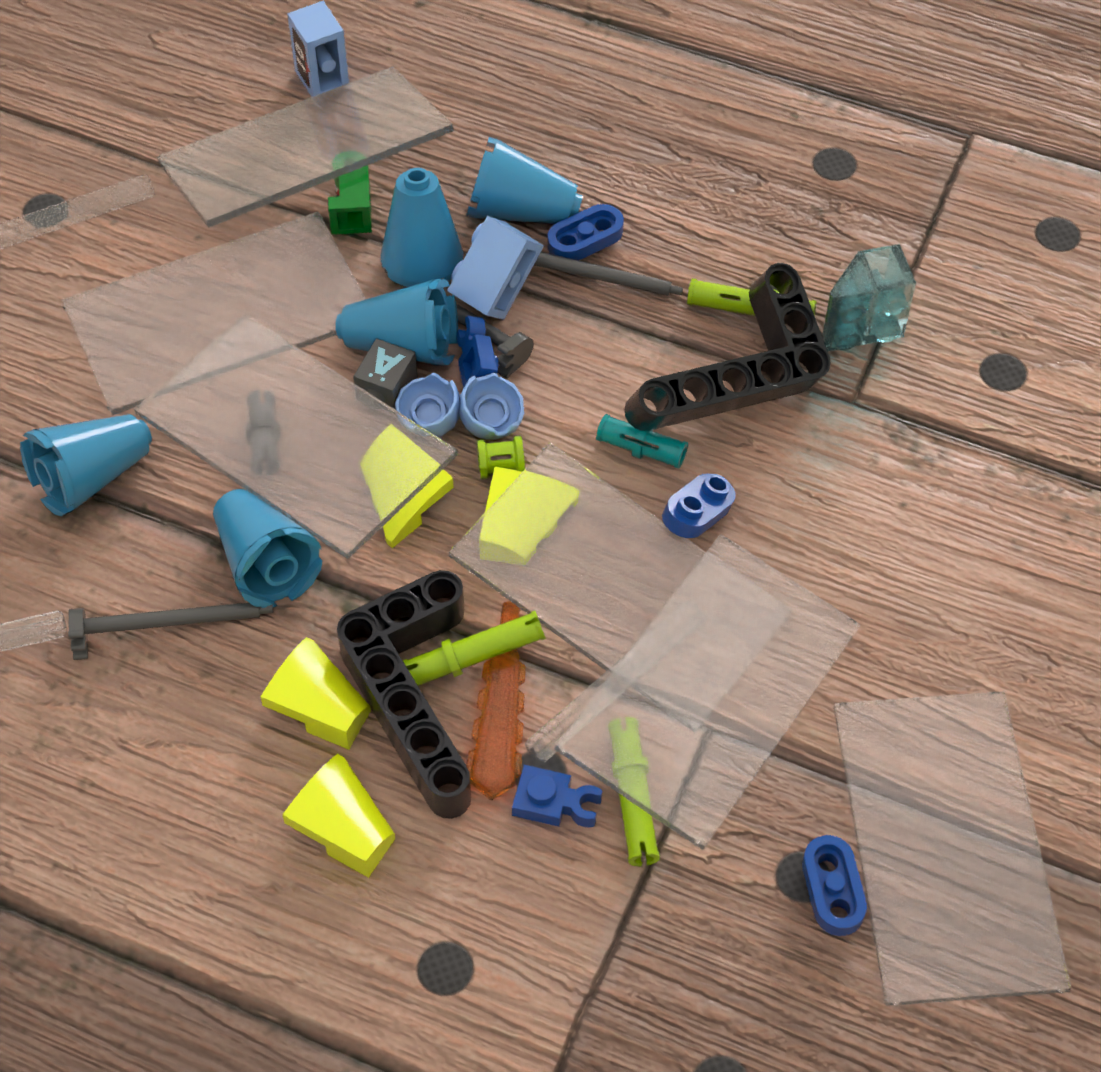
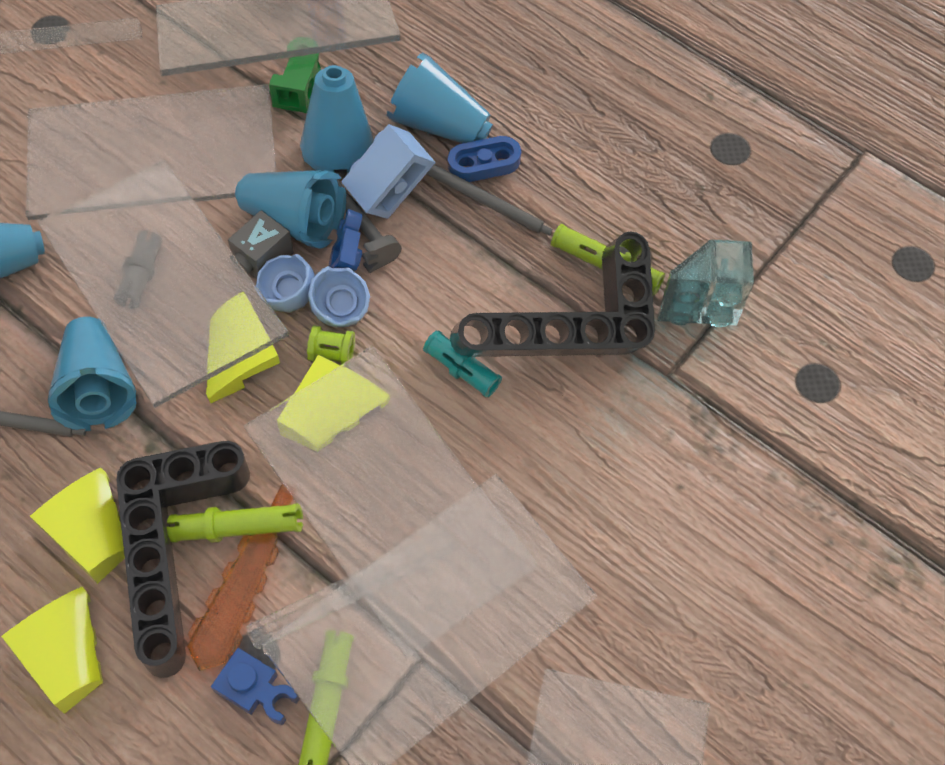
camera: 15 degrees right, 5 degrees up
blue plate [662,473,736,538] -> none

